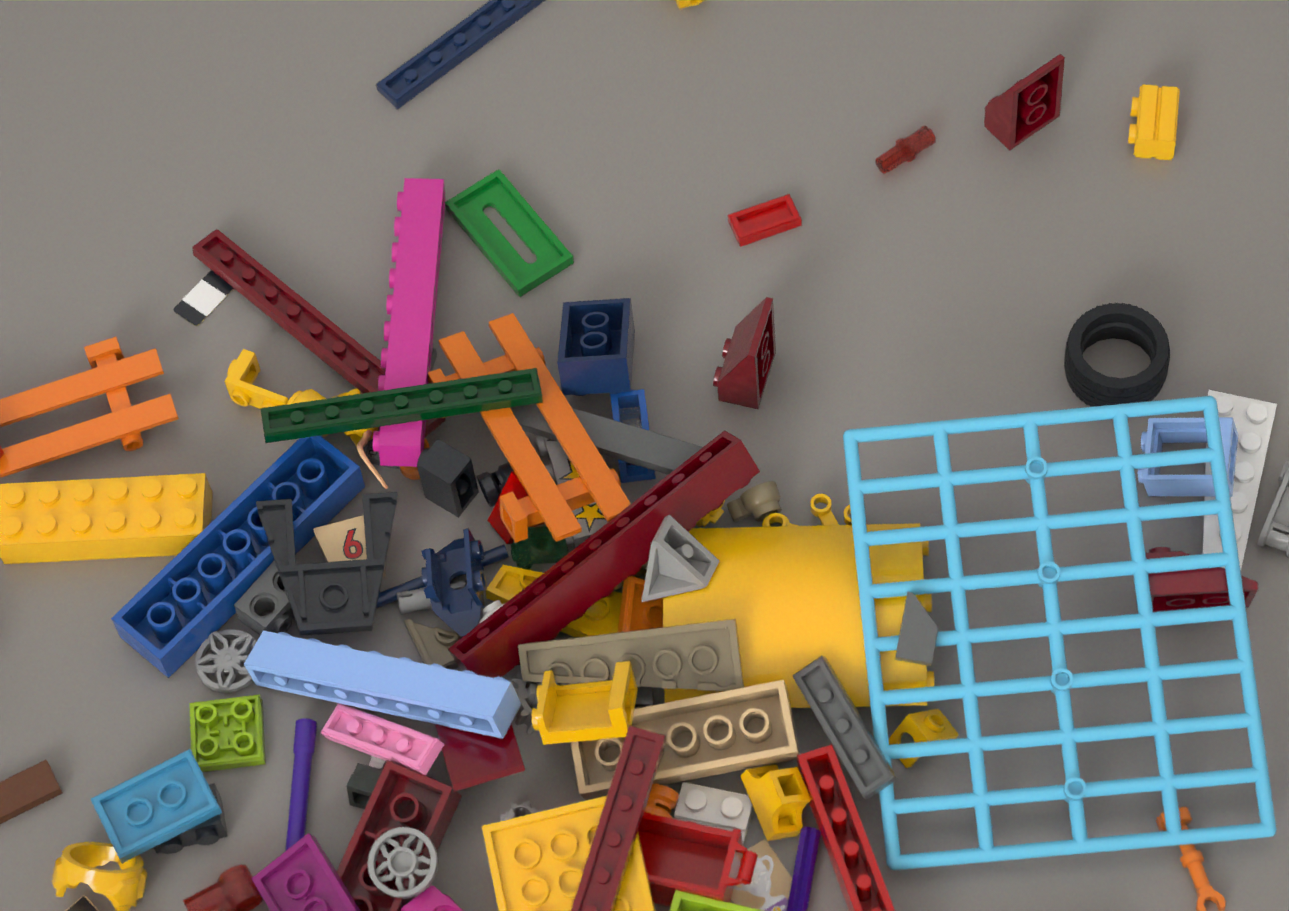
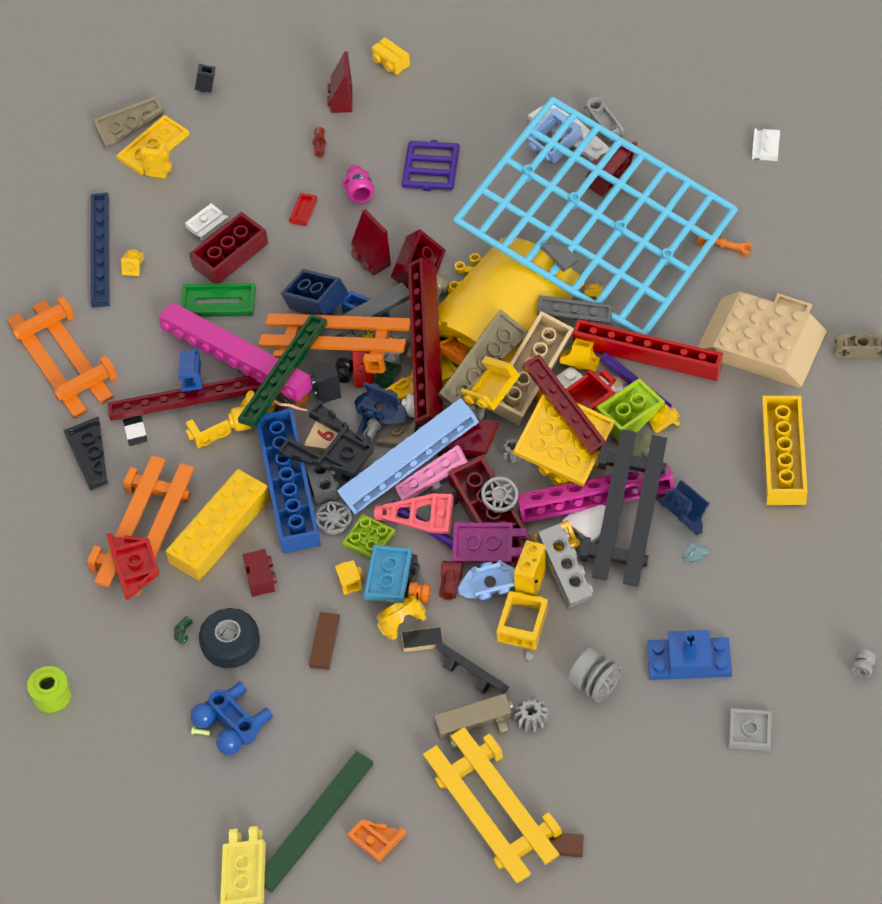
camera: 55 degrees left, 5 degrees down
light grey slope [641,515,719,602] -> none
black tyre [1064,303,1170,407] -> none
none -> orange fence [7,296,118,418]
none -> black wing [63,416,108,490]
none -> yellow bracket [121,249,144,276]
none -> blue window [178,349,203,392]
none -> white plate [185,203,229,241]
none -> dark red brick [189,212,269,283]
none -> dark red brick [242,549,277,597]
none -> yellow brick [335,560,363,595]
none -> dark pink piece [343,165,374,204]
none -> coral plate [374,494,454,534]
none -> dark red slope [391,229,446,288]
none -> dark purple bar [401,140,460,191]
none -> orange wheel [408,582,431,603]

